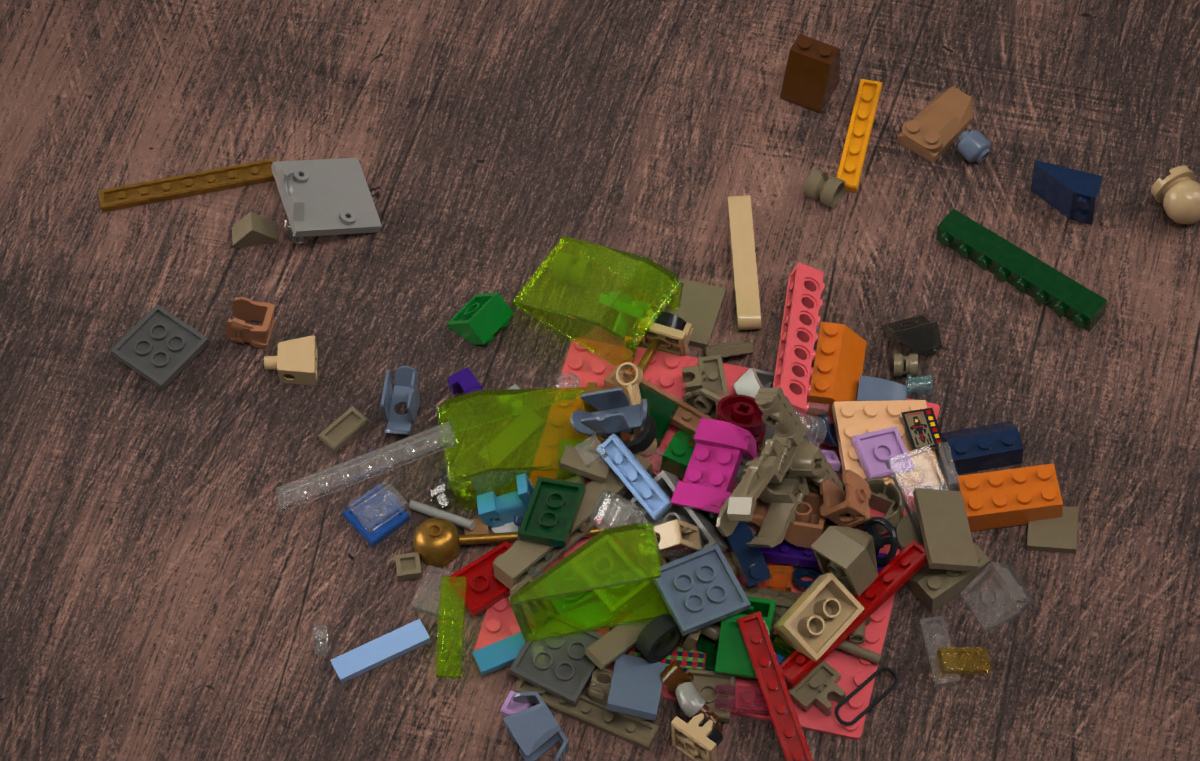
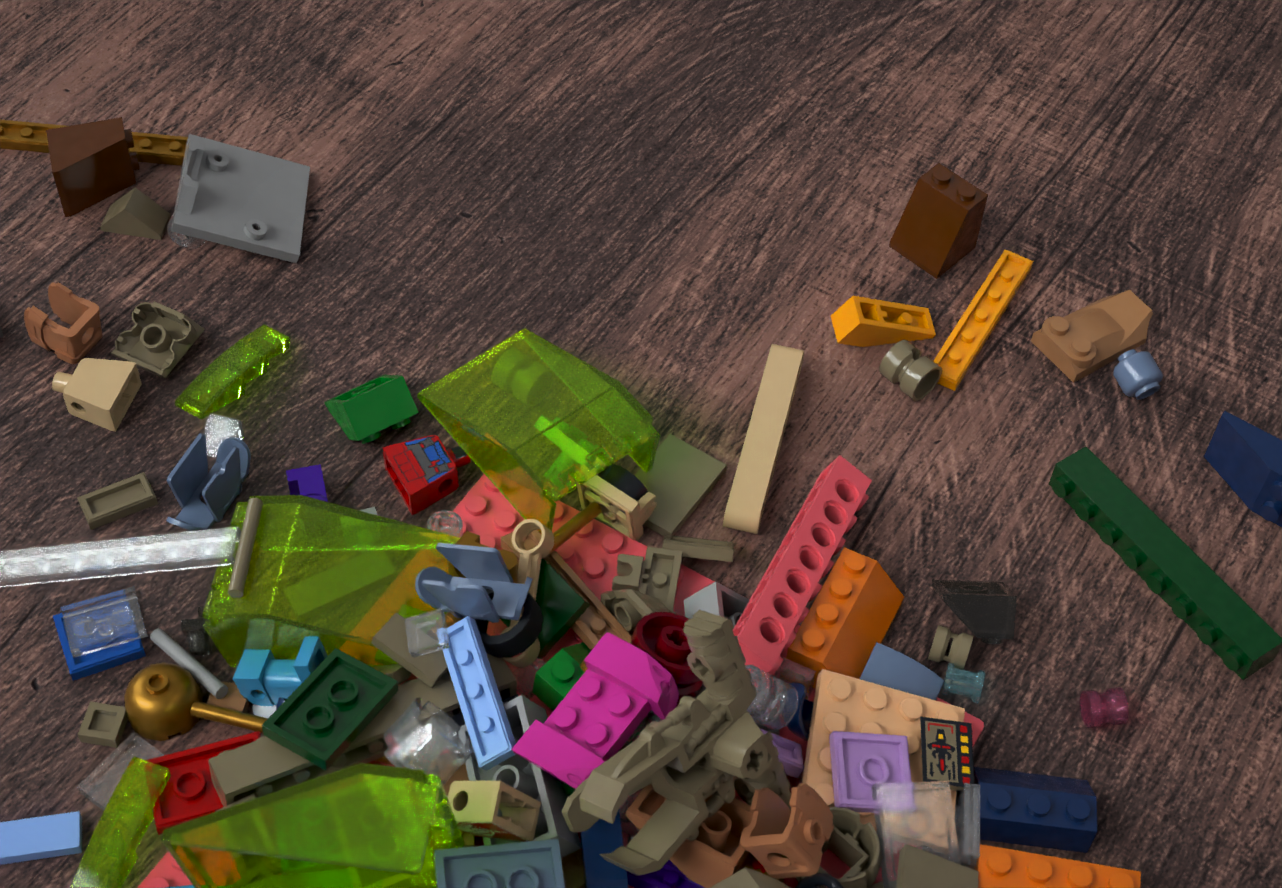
camera: 10 degrees right, 5 degrees down
none -> reddish brown slope [46,117,140,217]
none -> dark tan slope [111,301,205,378]
none -> clear neon green slope [175,324,290,420]
none -> clear slope [203,413,244,458]
none -> dark tan bar [228,498,263,598]
none -> red torso [383,435,471,515]
none -> light orange slope [831,296,936,347]
none -> clear pink wheel [1079,687,1129,728]

